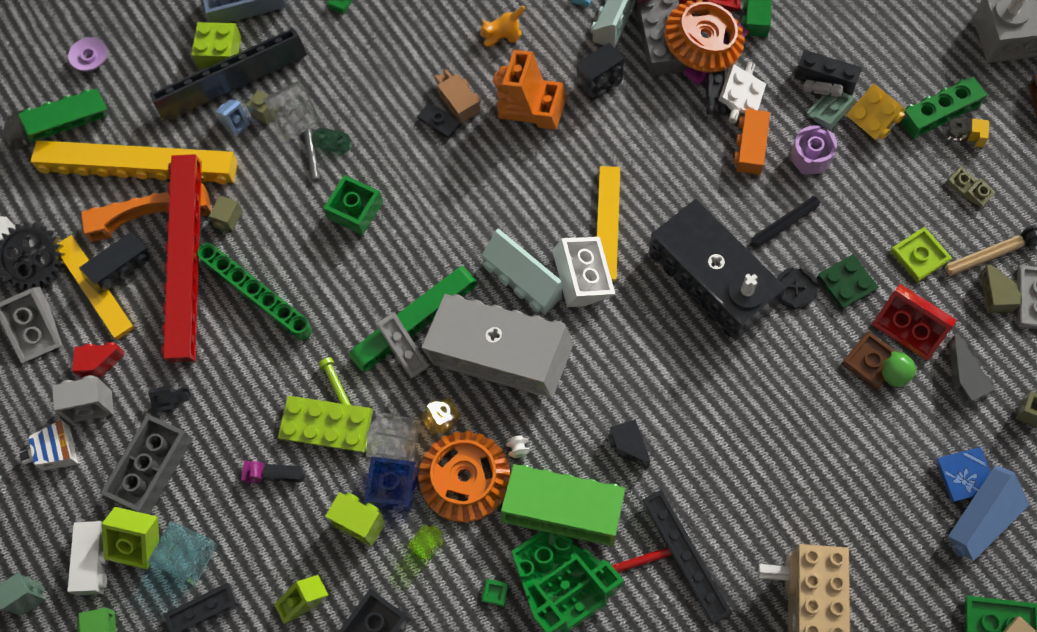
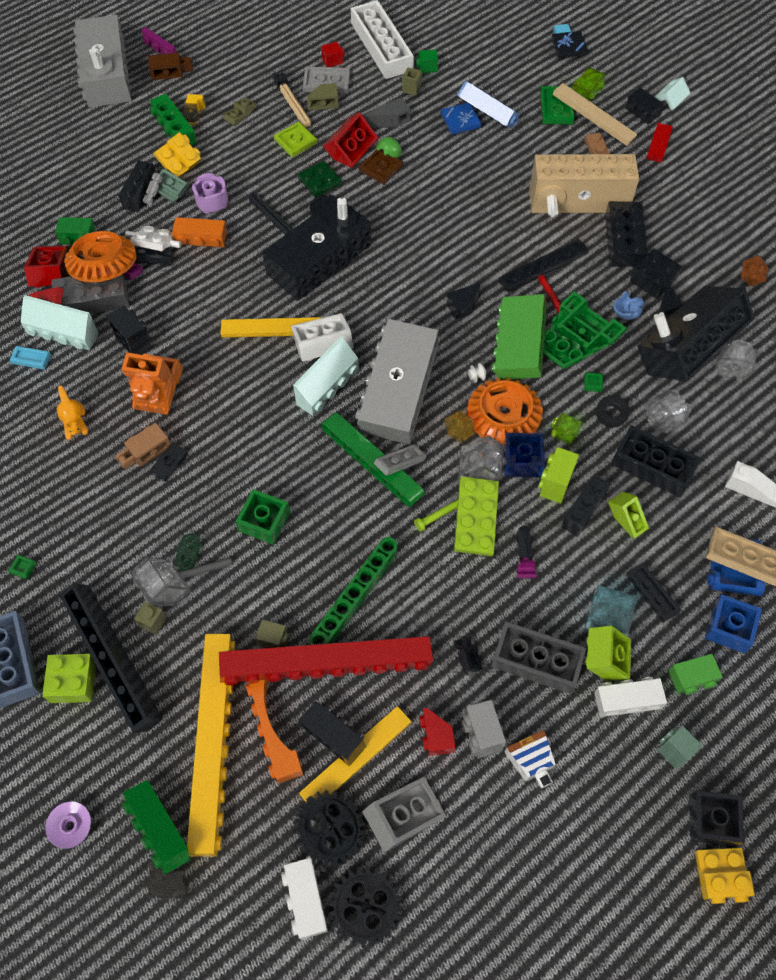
camera: 100 degrees left, 5 degrees down
light blue slope [215,100,250,136] -> none
none -> black brick [561,475,611,537]
none -> black tyre [596,395,630,427]

